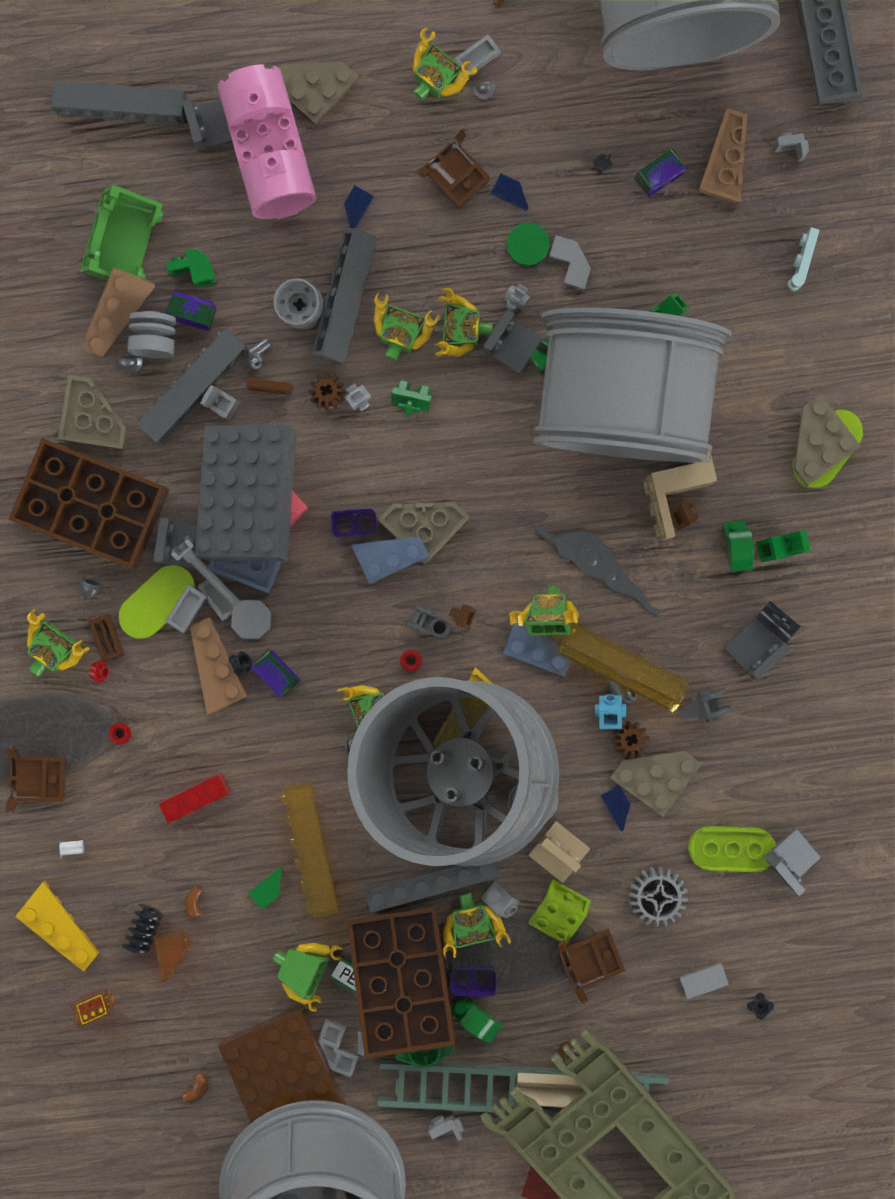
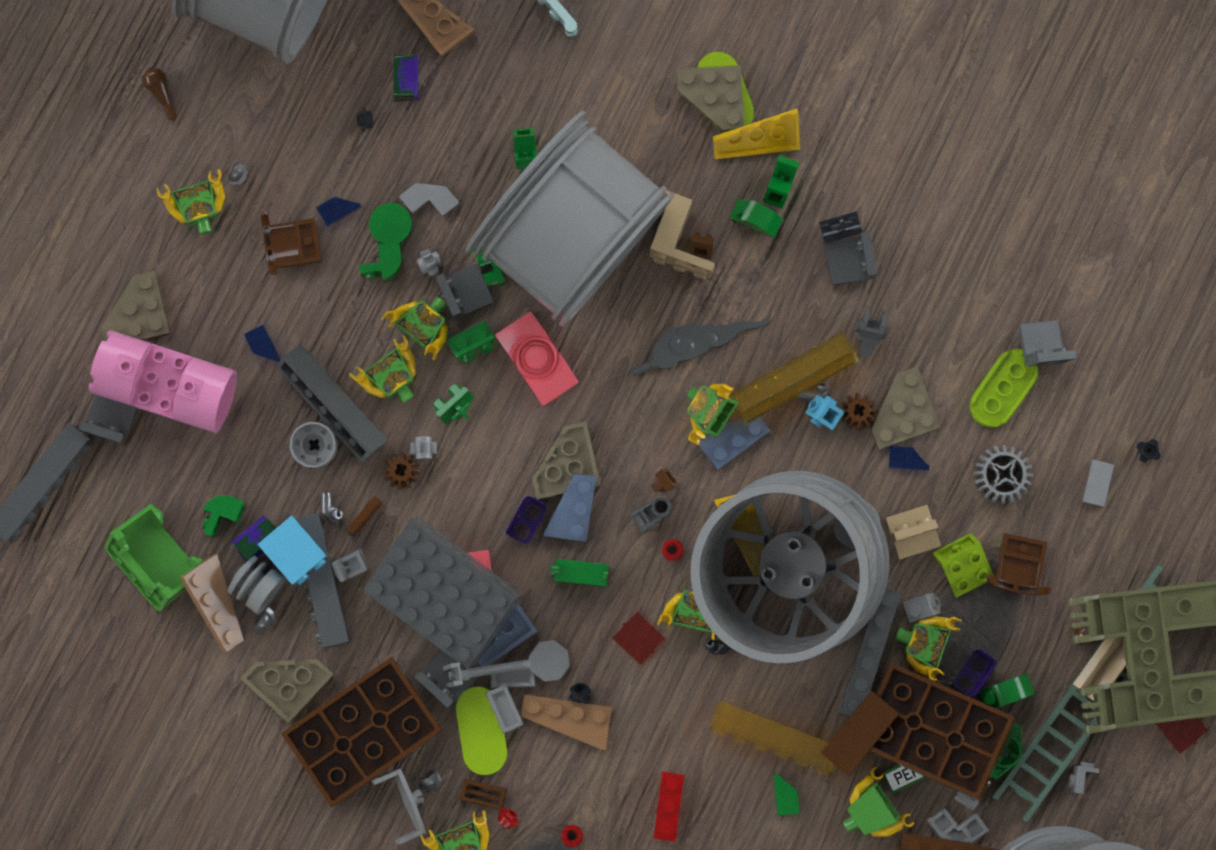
camera: 55 degrees left, 5 degrees down
dark purple piece [251,648,301,697] -> none
light grey tile [453,34,501,77] -> none
none -> medium azure brick [258,515,327,585]
none -> green brick [359,242,403,283]
none -> light grey piece [371,768,426,844]
none -> green bracket [447,320,497,364]
none -> coral slope [495,311,579,407]
none -> green brick [550,559,609,588]
none -> clear red piece [612,612,665,664]
none -> yellow wing [713,108,800,159]
none -> reddish brown piece [821,691,899,776]

